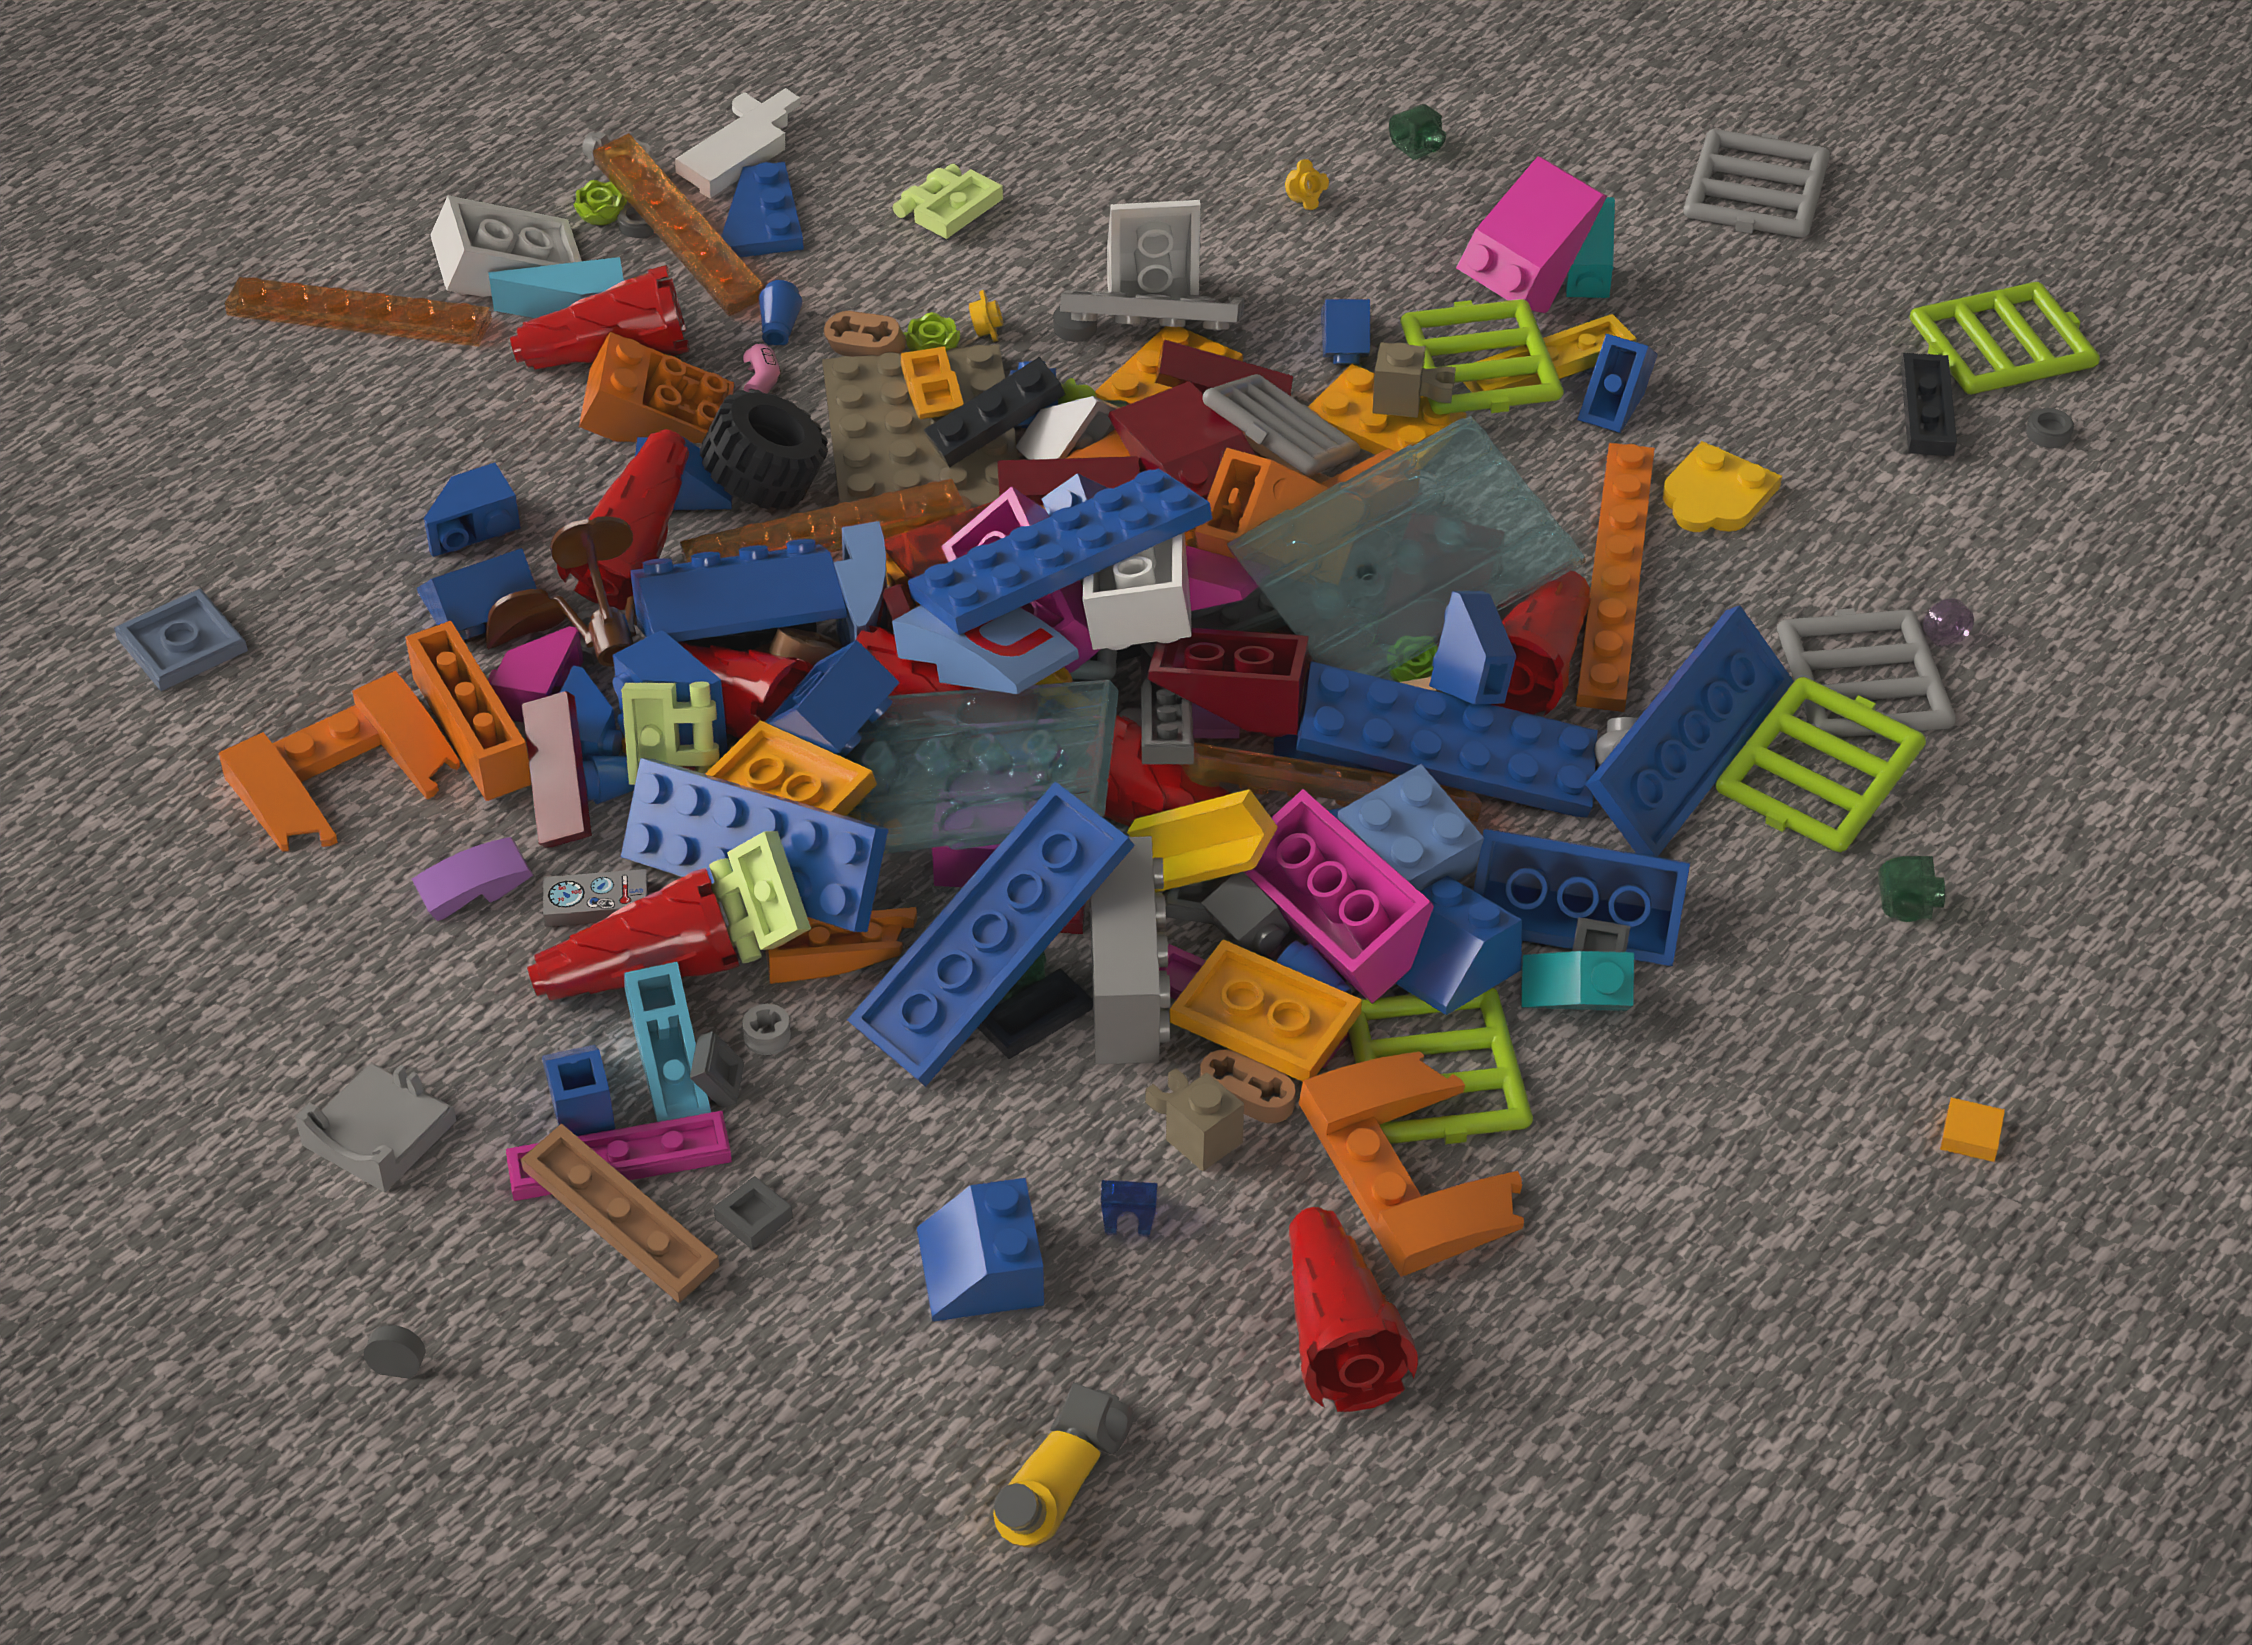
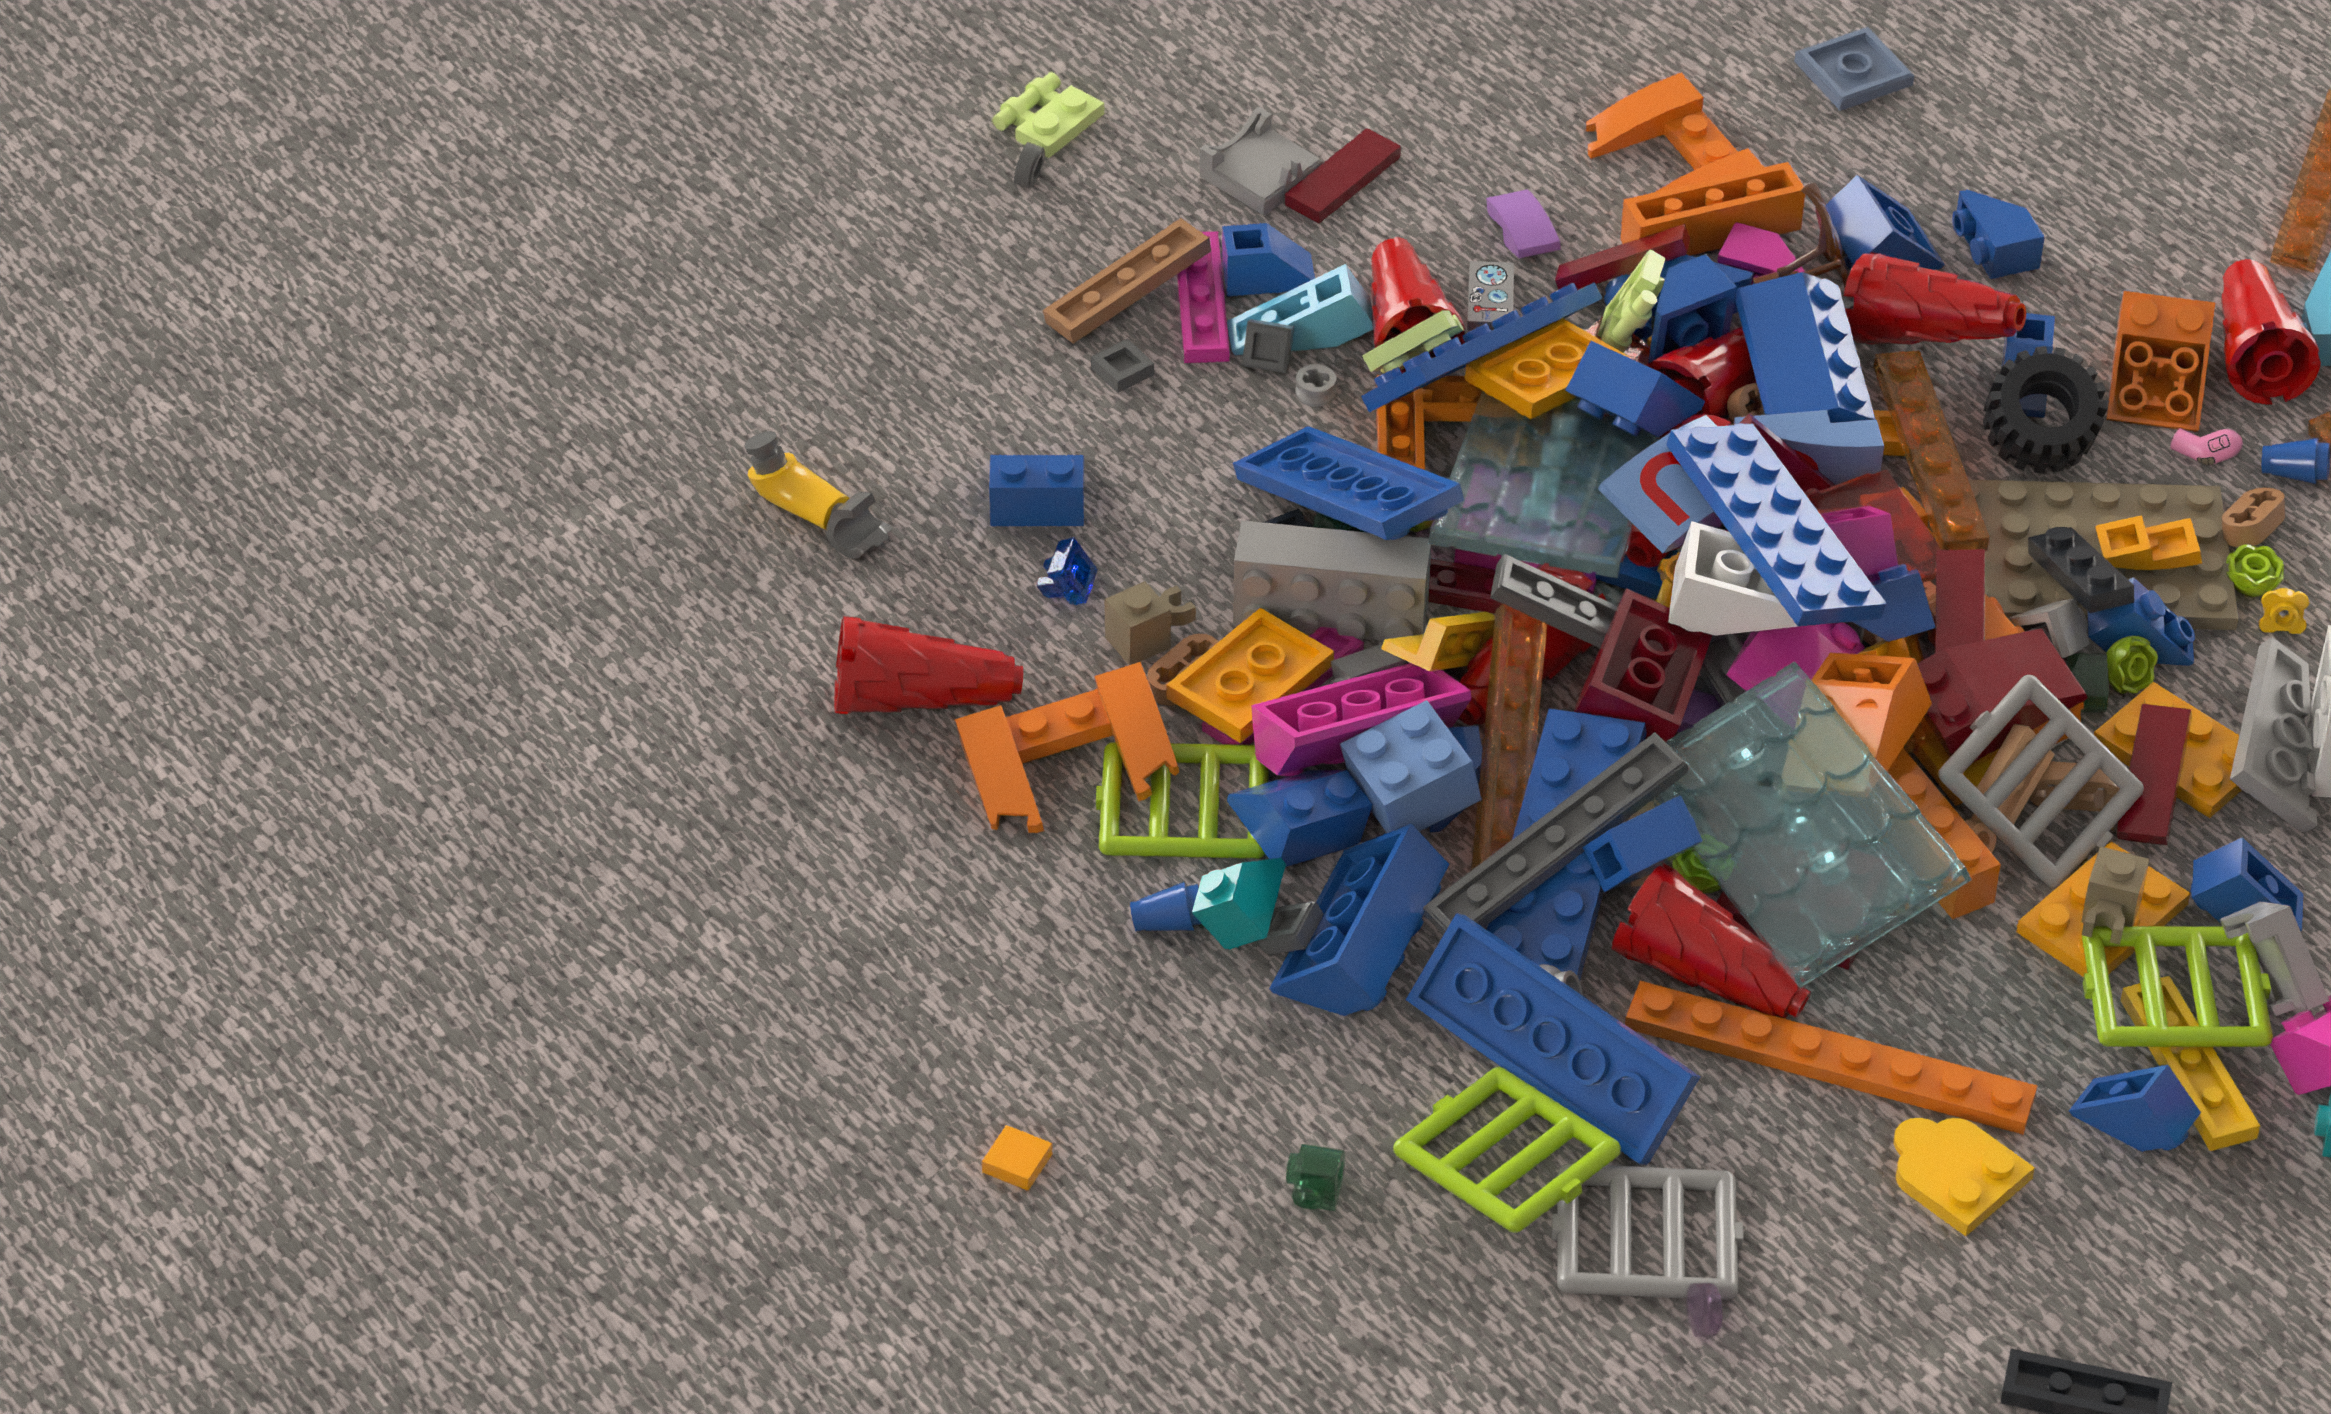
camera: 100 degrees right, 0 degrees up
none -> yellowish green plate [992,72,1104,158]
none -> blue cone [1130,881,1202,932]
none -> dark red tile [1285,128,1401,224]
none -> dark grey tile [1423,733,1689,935]
none -> light grey piece [2220,901,2329,1017]

